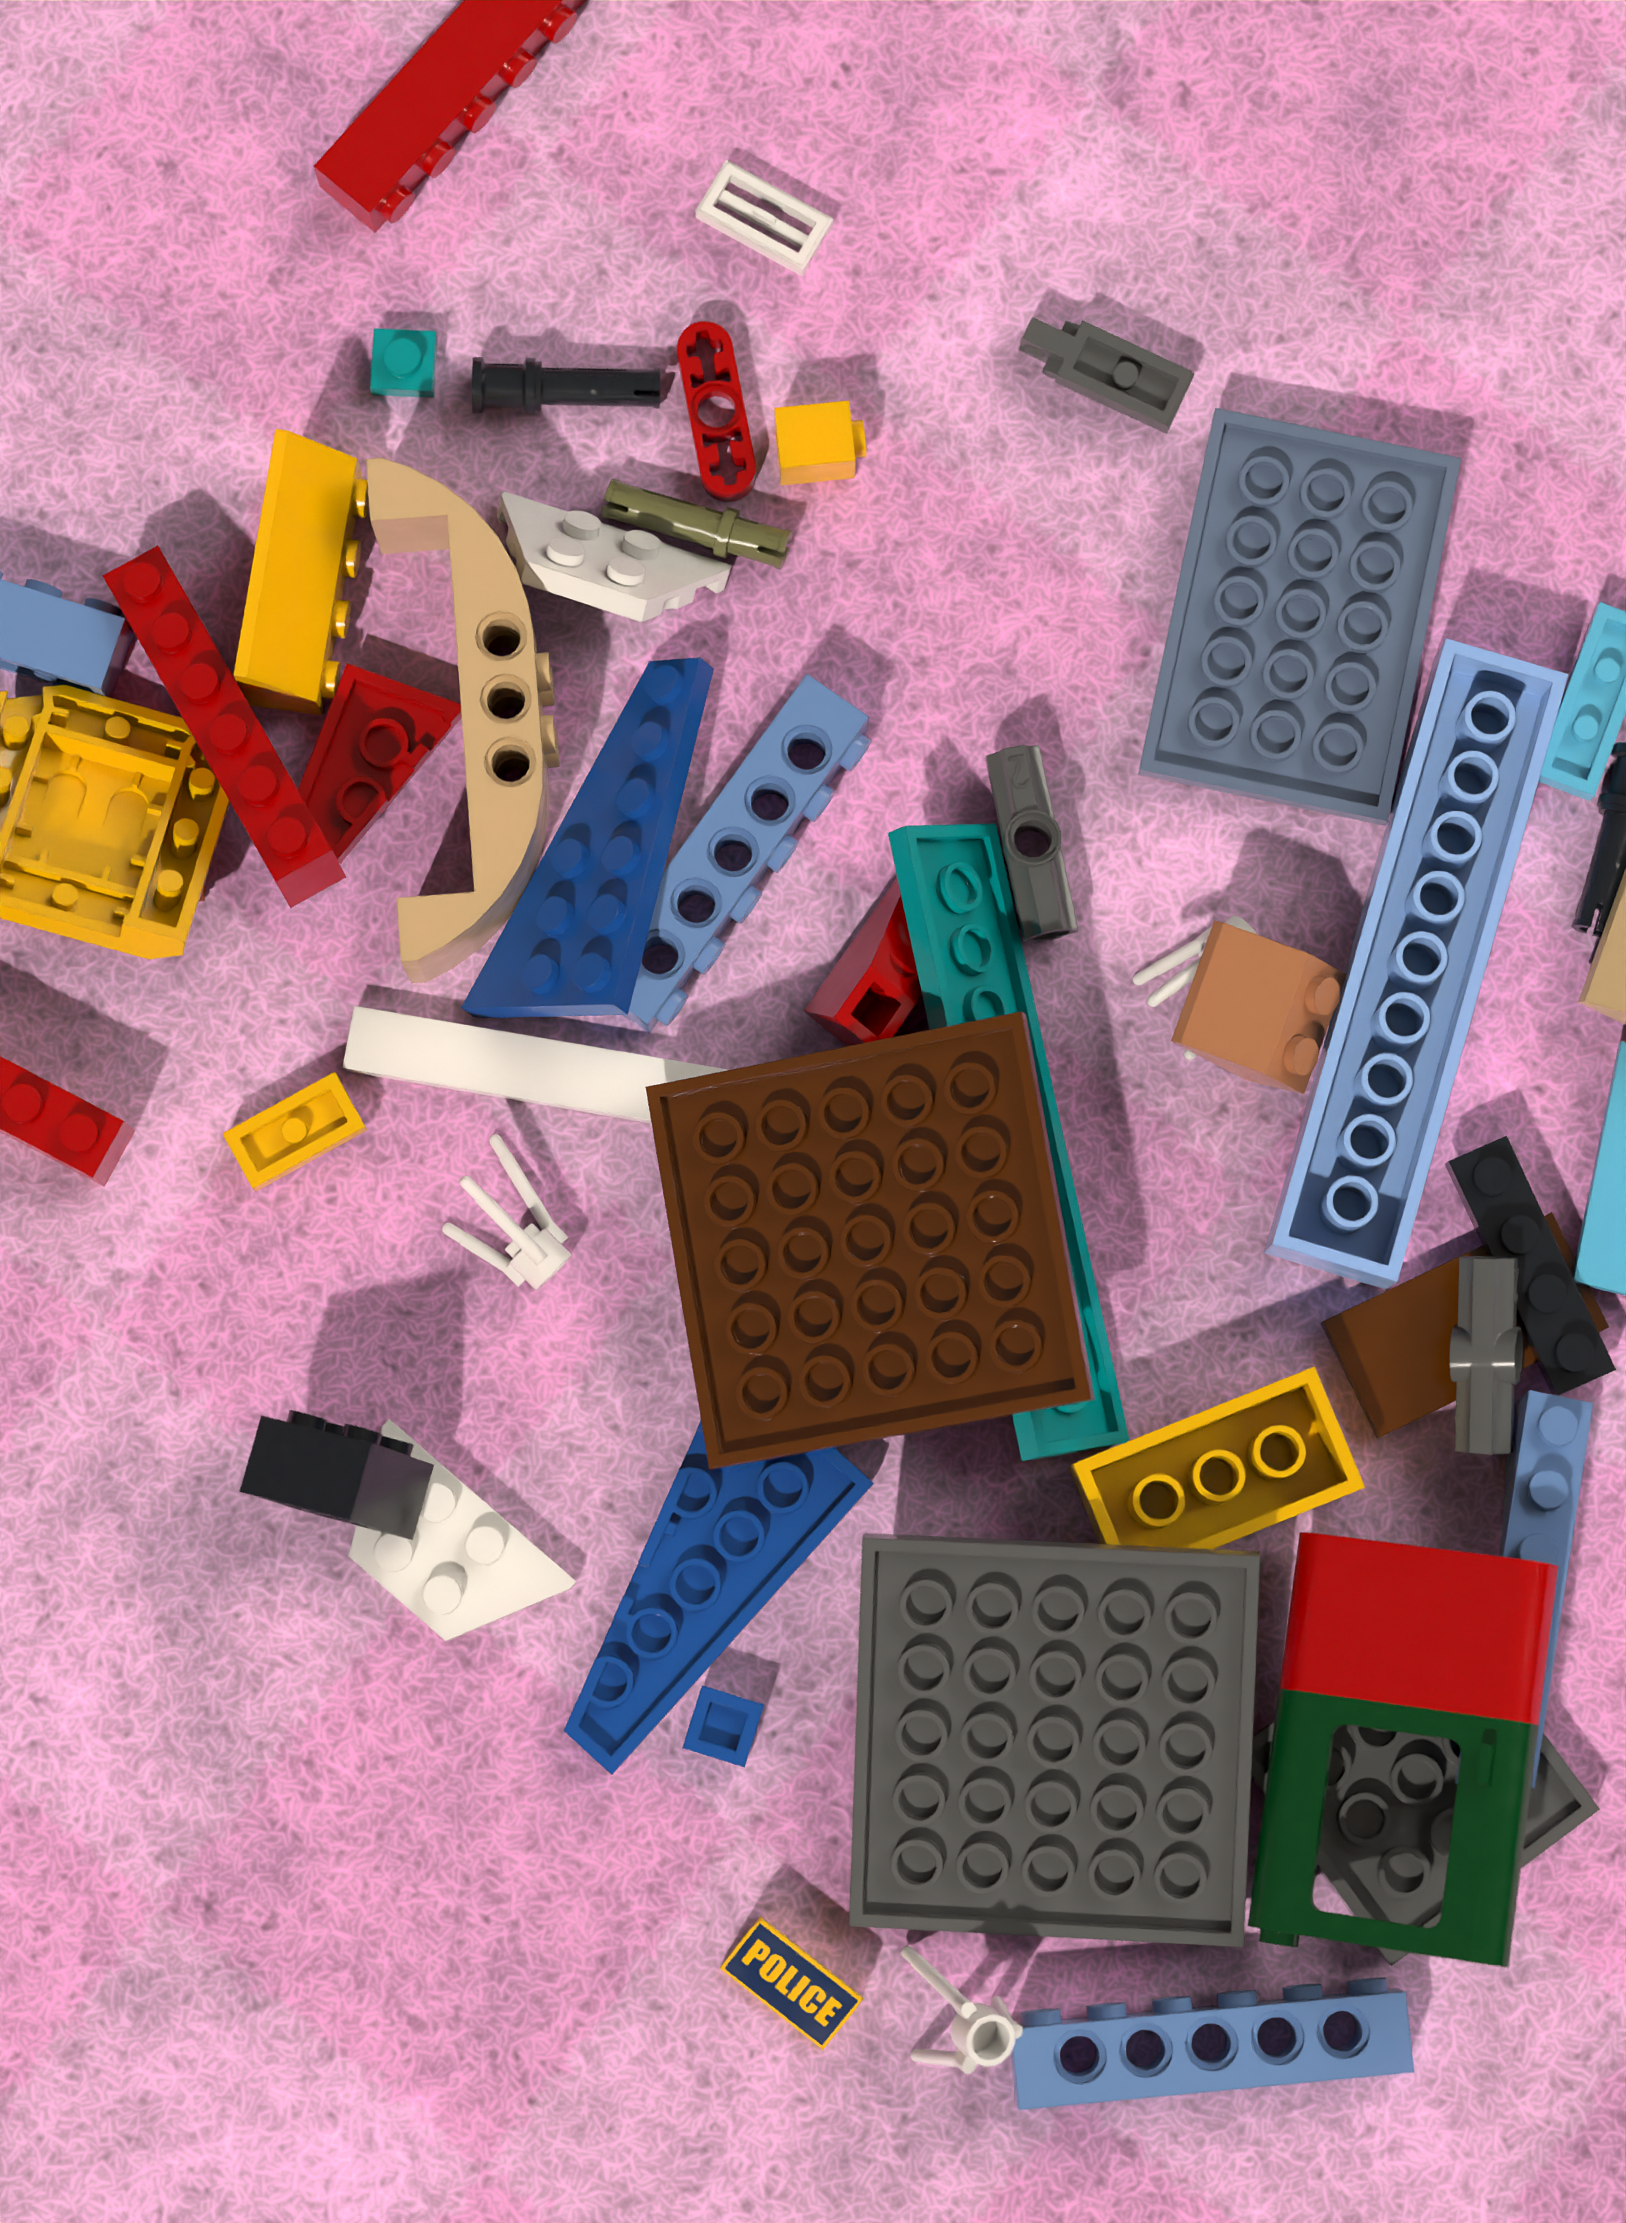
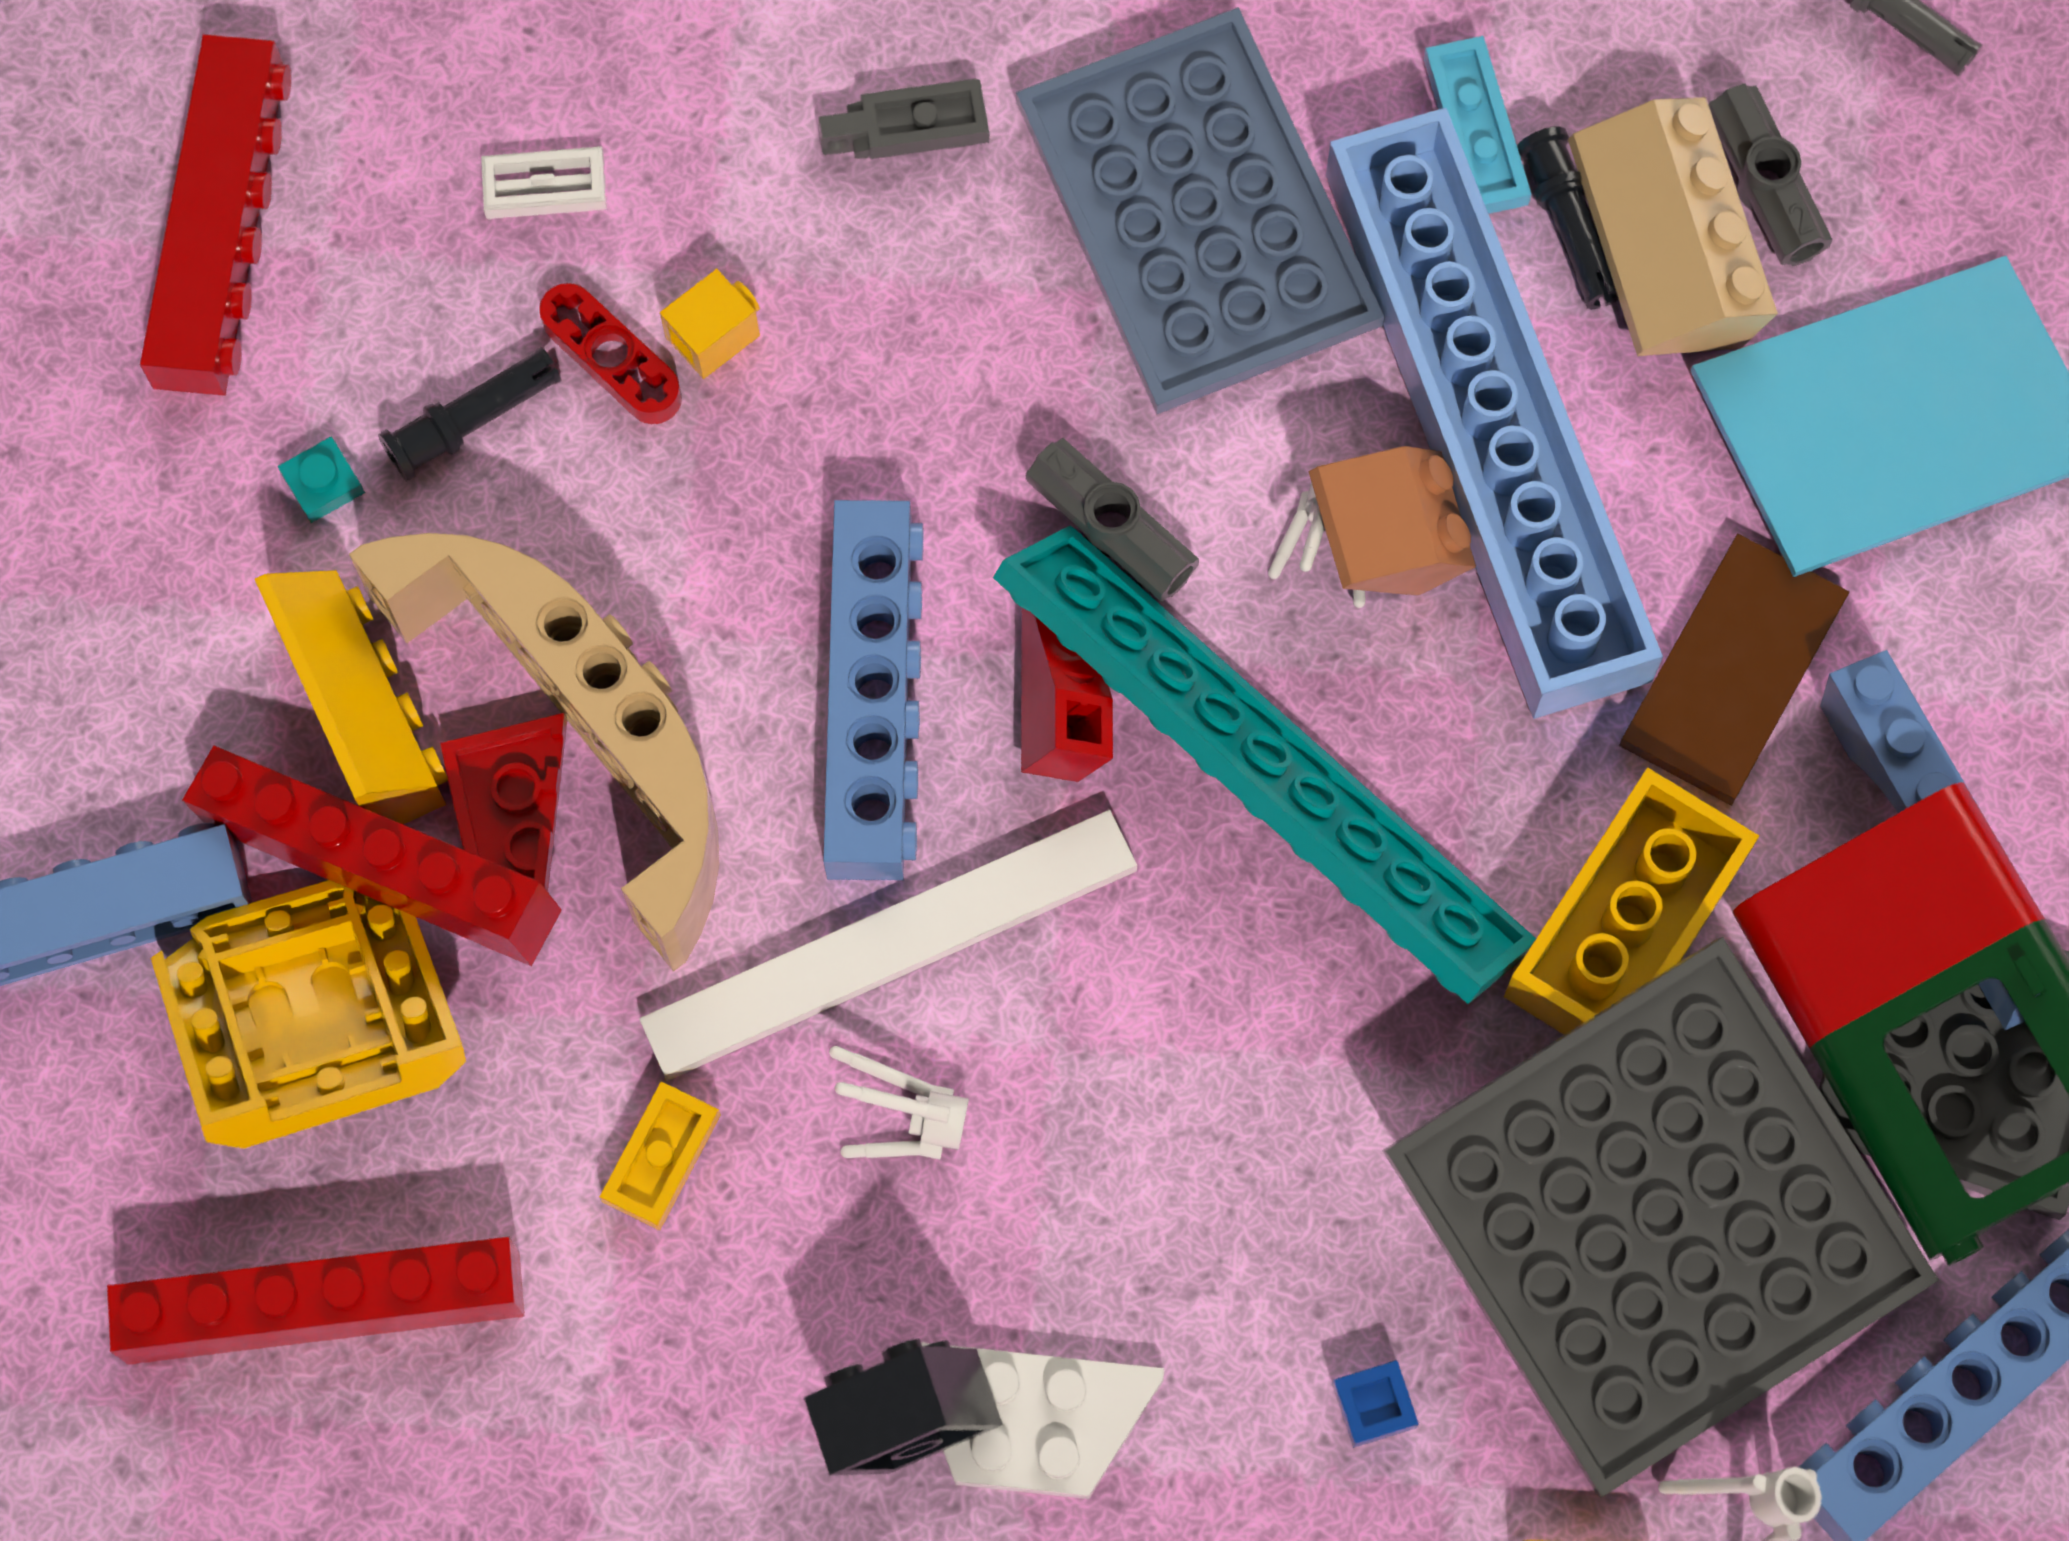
camera: 30 degrees left, 10 degrees down
blue wing [461,657,714,1018] -> none
white wing [496,491,732,622] -> none
blue wing [564,1420,874,1775] -> none
olive pin [601,478,792,570] -> none
reddish brown plate [645,1011,1095,1469] -> none
black plate [1445,1135,1616,1396] -> none
dark grey piece [1450,1256,1523,1454] -> none

